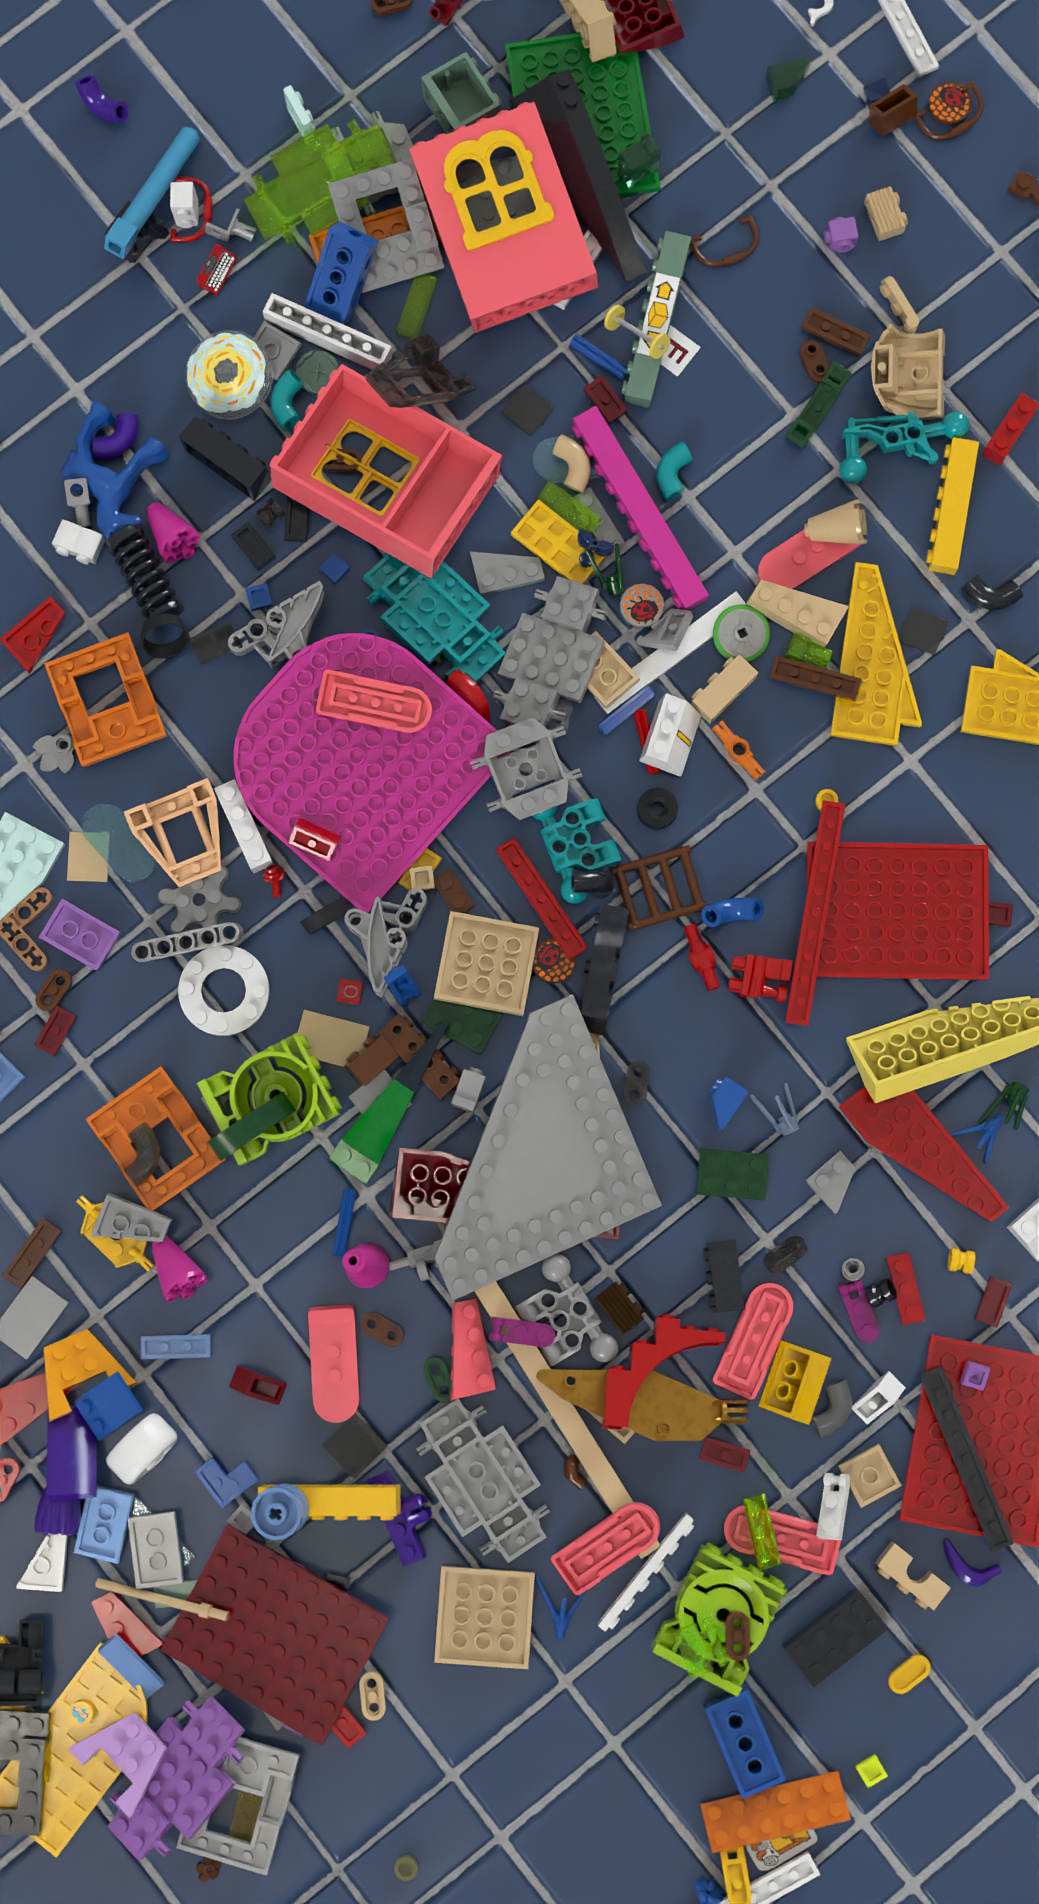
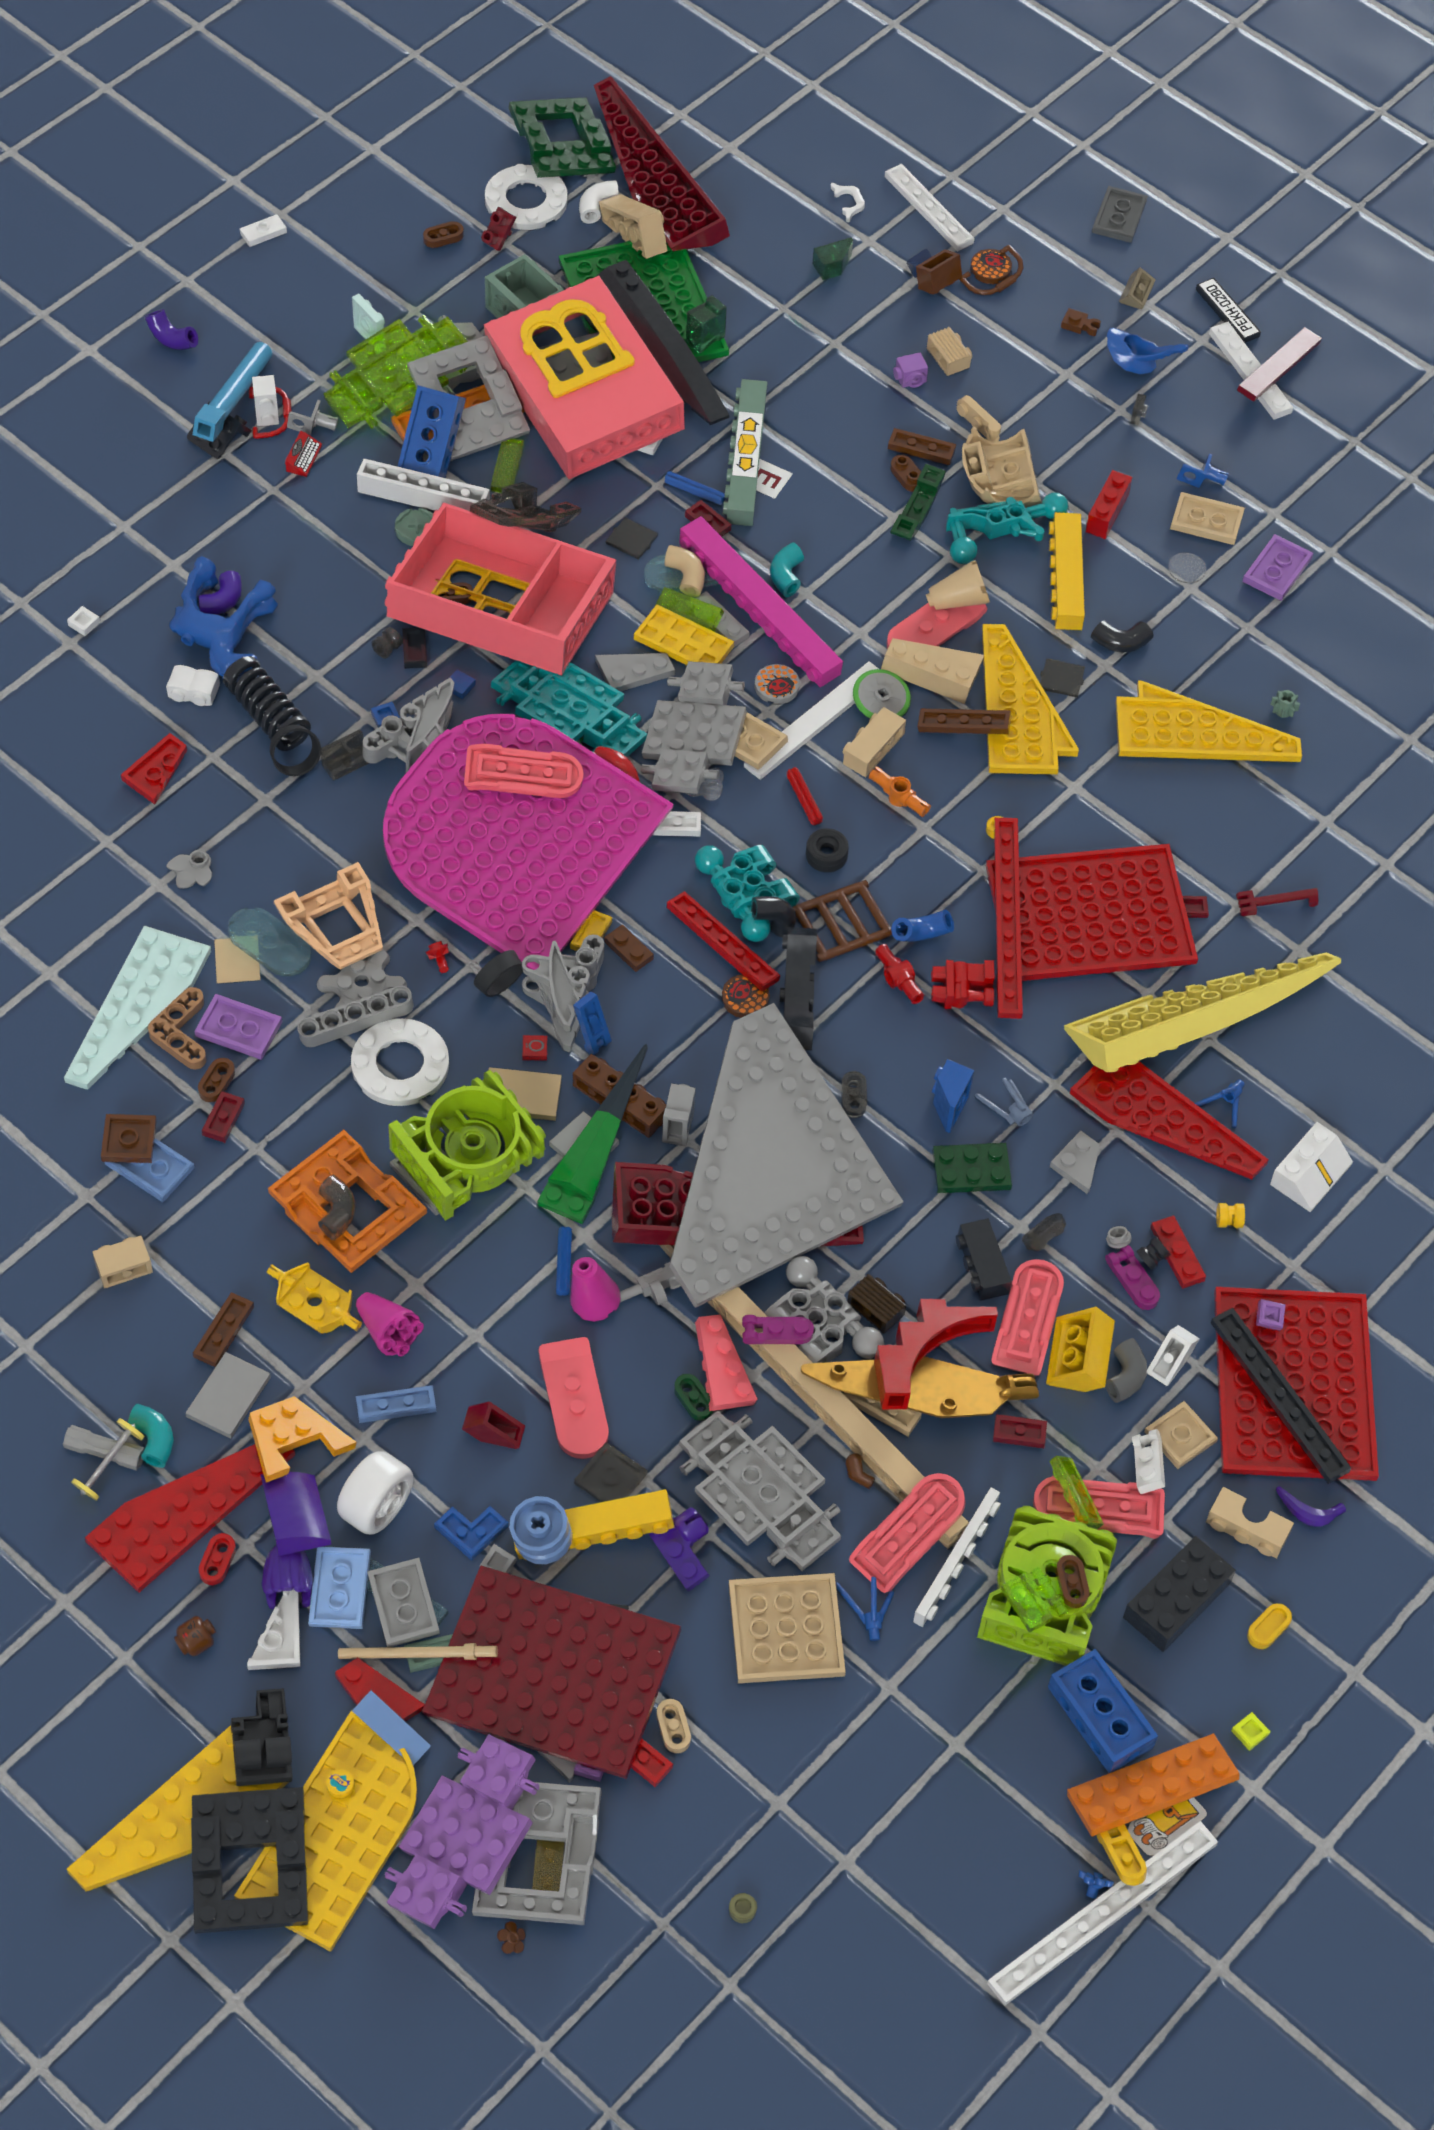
camera: 15 degrees left, 25 degrees down
orange piece [44,632,167,768] -> none
light grey bracket [64,478,94,527] -> none
lavender wing [69,1713,168,1818] -> none
blue slope [74,1372,143,1441] -> none
light grey wing [91,1193,172,1242] -> none
dark pink cone [146,502,200,564] -> none
black brick [179,416,270,502] -> none
dish [185,330,273,419] -> none
dark green slope [208,1092,296,1161] -> none
white brick [214,779,274,873] -> none
black tile [231,522,276,571] -> none
light grey plate [252,321,302,381] -> none
teal cylinder [271,369,304,431] -> none
red slope [288,818,340,861] -> none
reddish brown brick [344,1035,399,1086] -> none
reddish brown plate [360,1312,404,1347] -> none
tan plate [410,866,435,891] -> none
dark green plate [421,999,503,1055] -> none
tan plate [434,911,539,1016] -> none
light grey piece [470,717,583,820] -> none
dark blue plant [577,529,614,568] -> none
dark green plant [585,543,625,595] -> none
blue axle [598,685,655,735] -> none
light yellow axle [604,305,670,359] -> none
light grey wing [636,608,693,651] -> none
white slope [639,693,701,777] -> none
reddish brown piece [690,216,759,267] -> none
clear neon green piece [785,634,833,669] -> none
dark red tile [974,1276,1013,1328] -> none
dark green plant [978,1082,1029,1130] -> none

